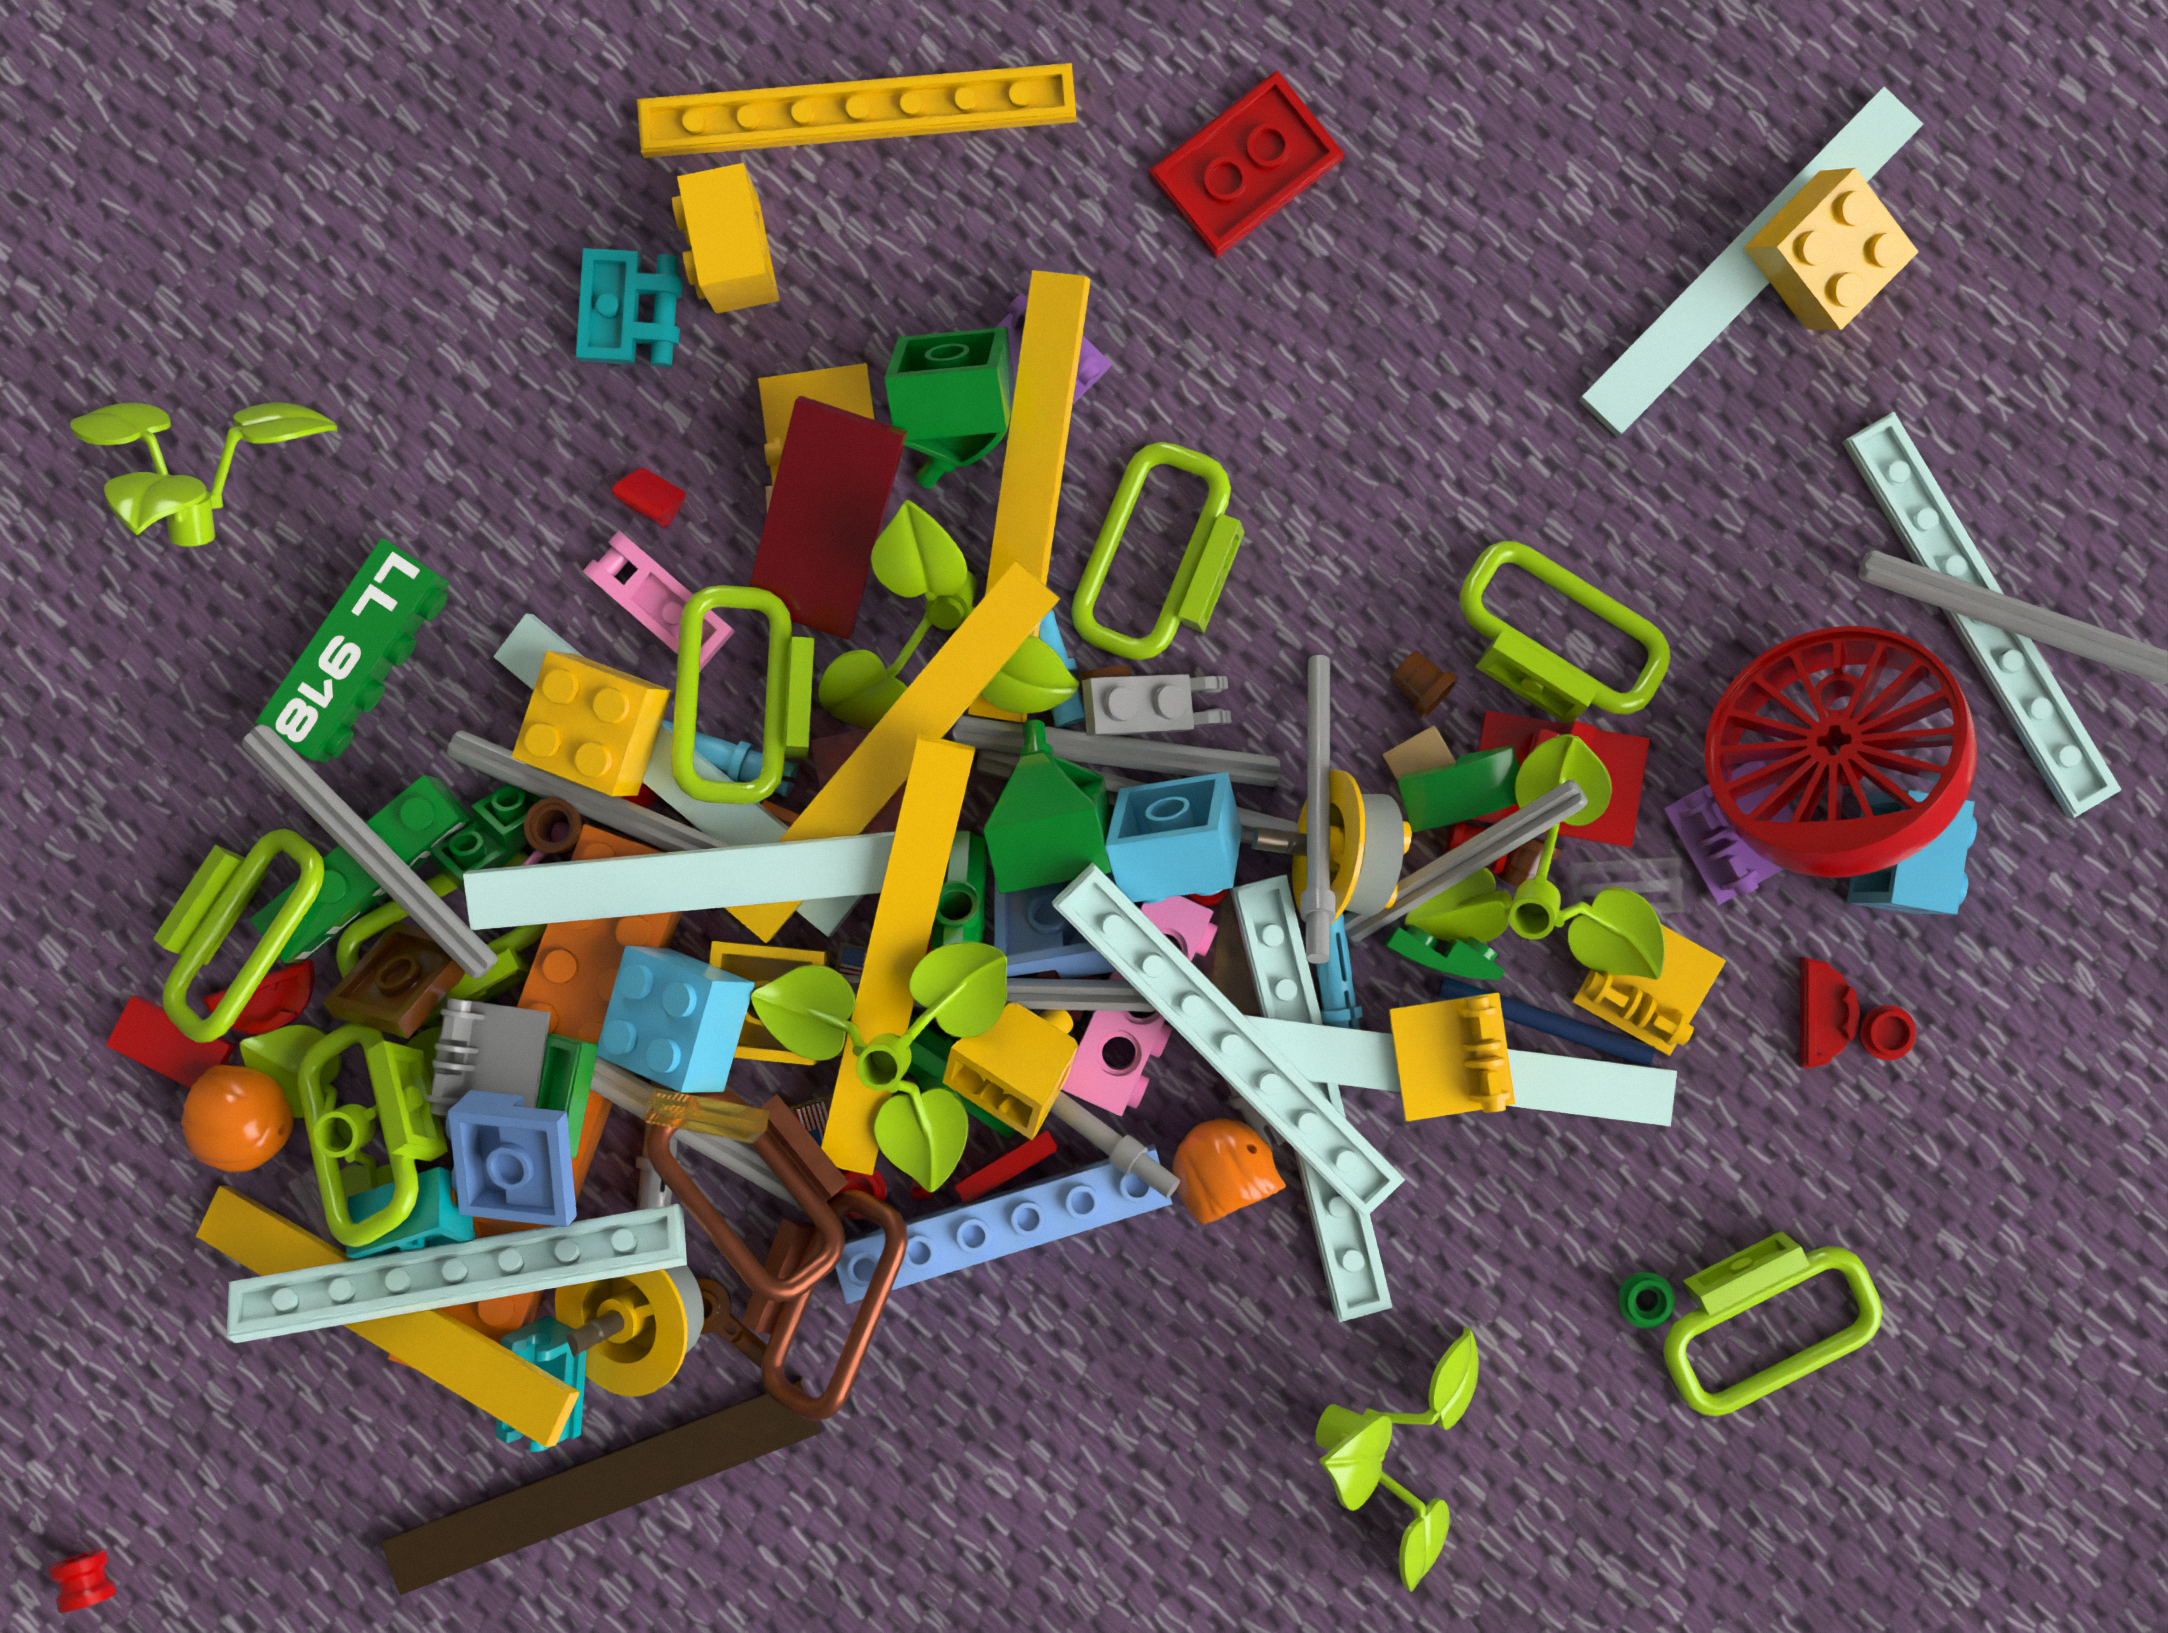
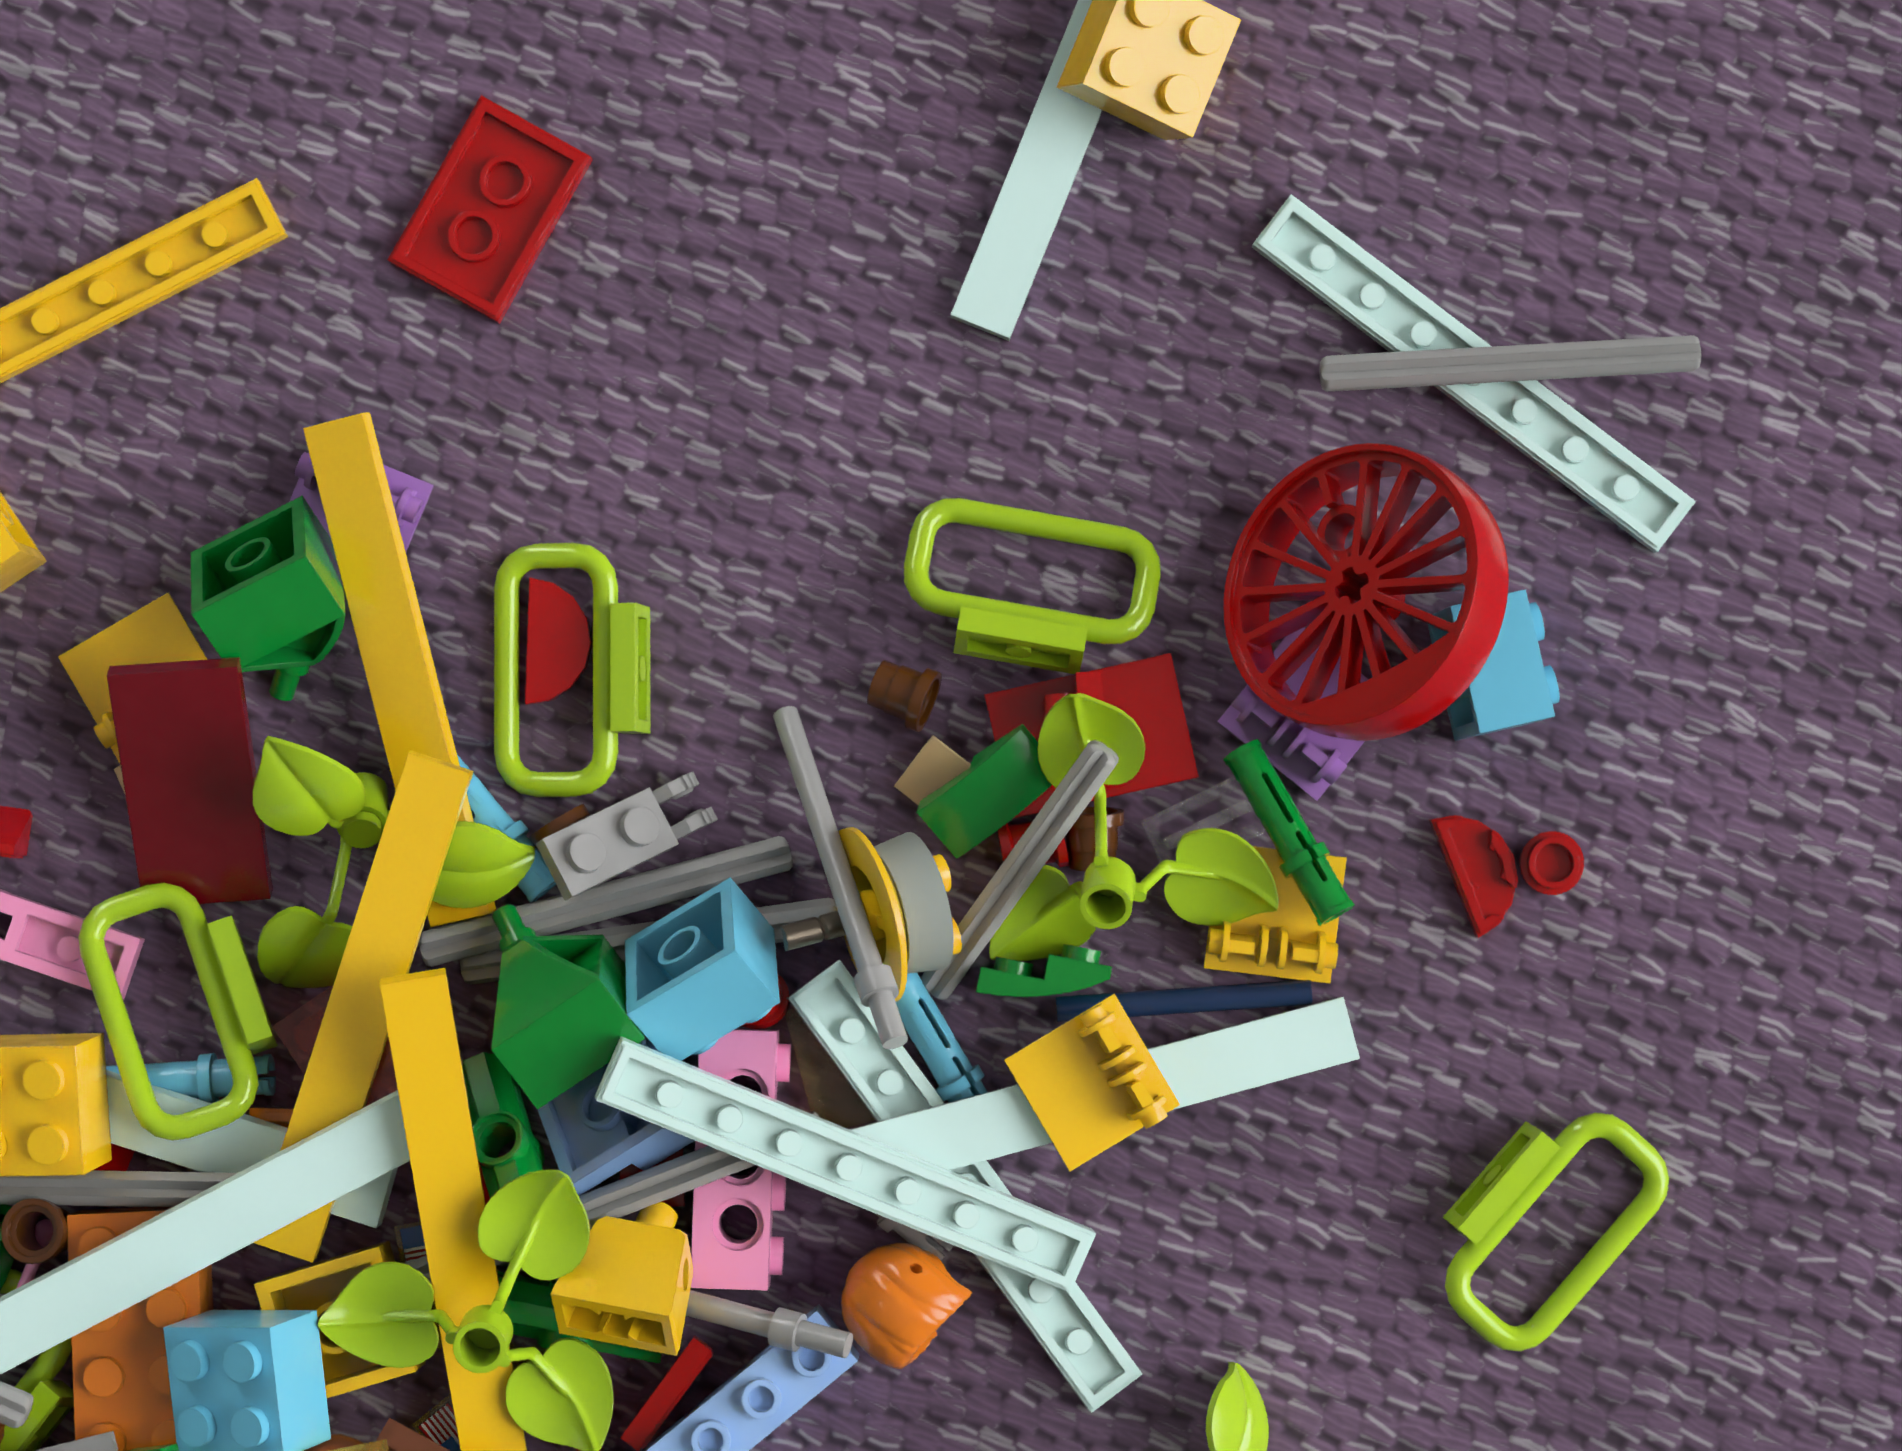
camera: 20 degrees left, 0 degrees up
green plate [1617,1271,1675,1329] -> none
none -> red tile [525,577,593,705]
none -> green pin [1223,739,1355,926]

